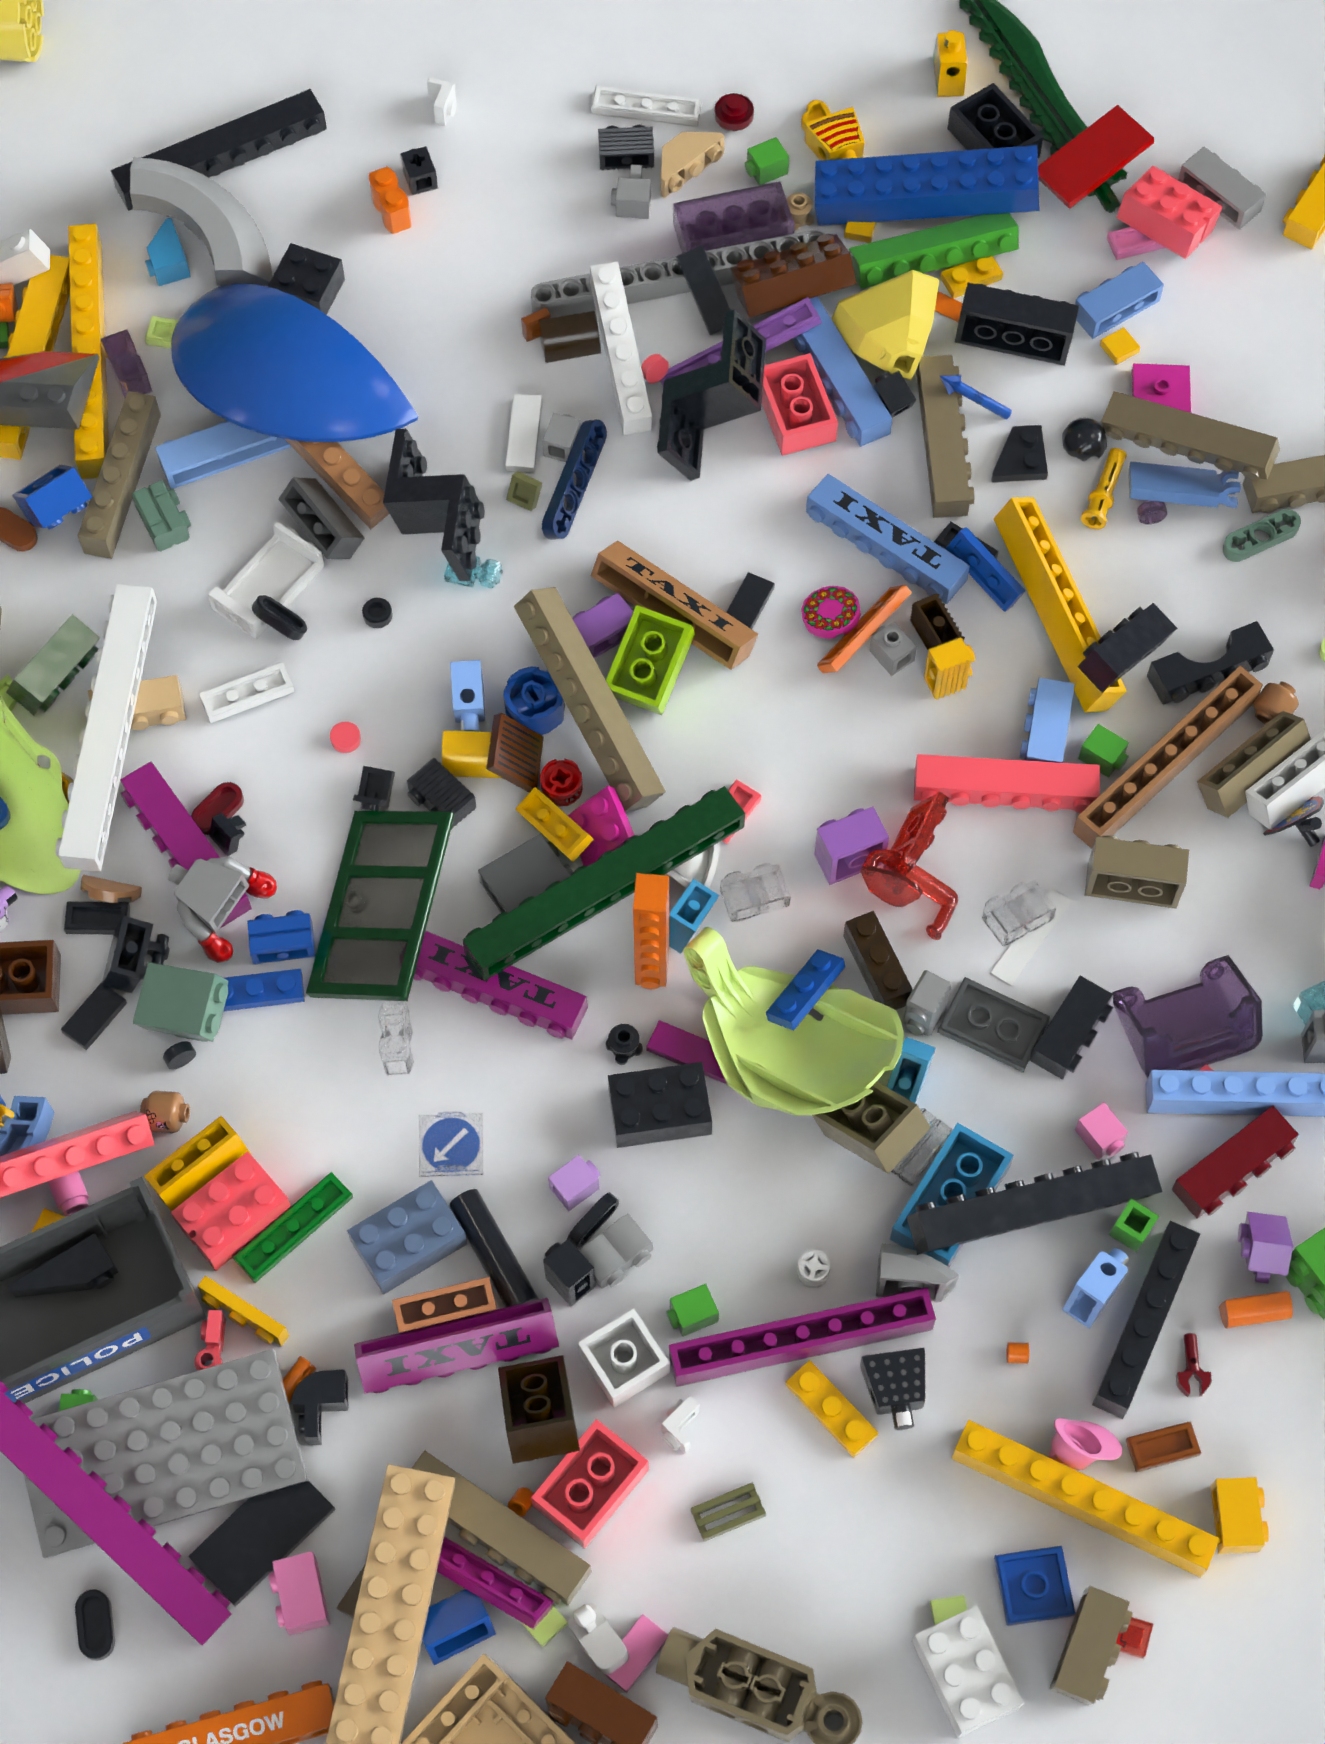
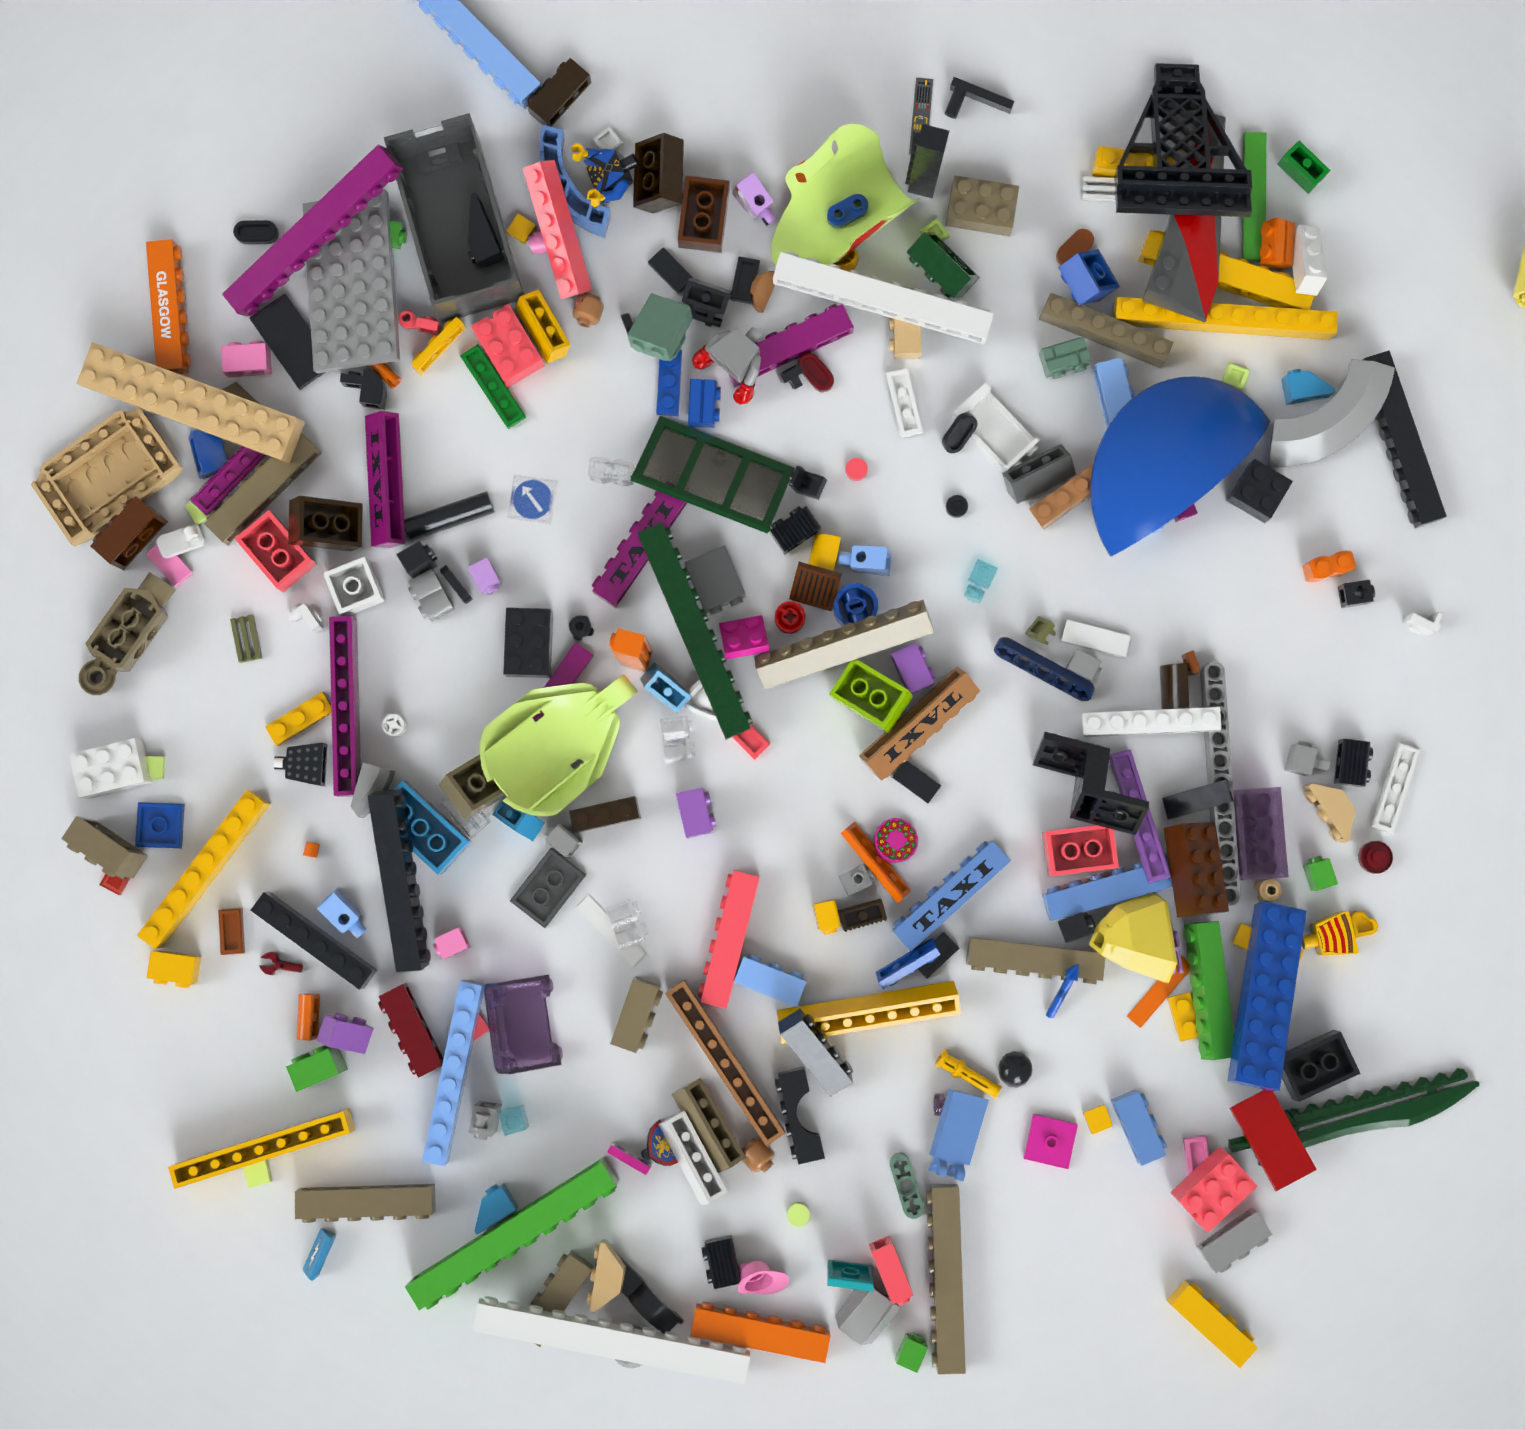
camera: 100 degrees right, 20 degrees up
clear purple brick [101,329,152,399] -> none
sand blue brick [347,1180,467,1295] -> none
black bracket [383,428,485,581] -> none
nougat brick [391,1277,496,1333] -> none
orange piece [507,1487,534,1517] -> none
yellow plate [515,787,594,862] -> none
coral tile [641,354,669,383] -> none
bright green brick [666,1284,719,1337] -> none
blue plate [766,949,846,1031] -> none
clear red plate [860,791,958,940] -> none
yellow torso [933,30,967,97] -> none
black brick [955,282,1079,366] -> none
black wing [991,425,1048,483] -> none
black brick [1030,975,1113,1080] -> none
bright pink piece [1049,1418,1122,1470] -> none
bright green brick [1078,724,1129,778] -> none
dark tan brick [1101,391,1280,480] -> none
bright green brick [1109,1199,1159,1252] -> none

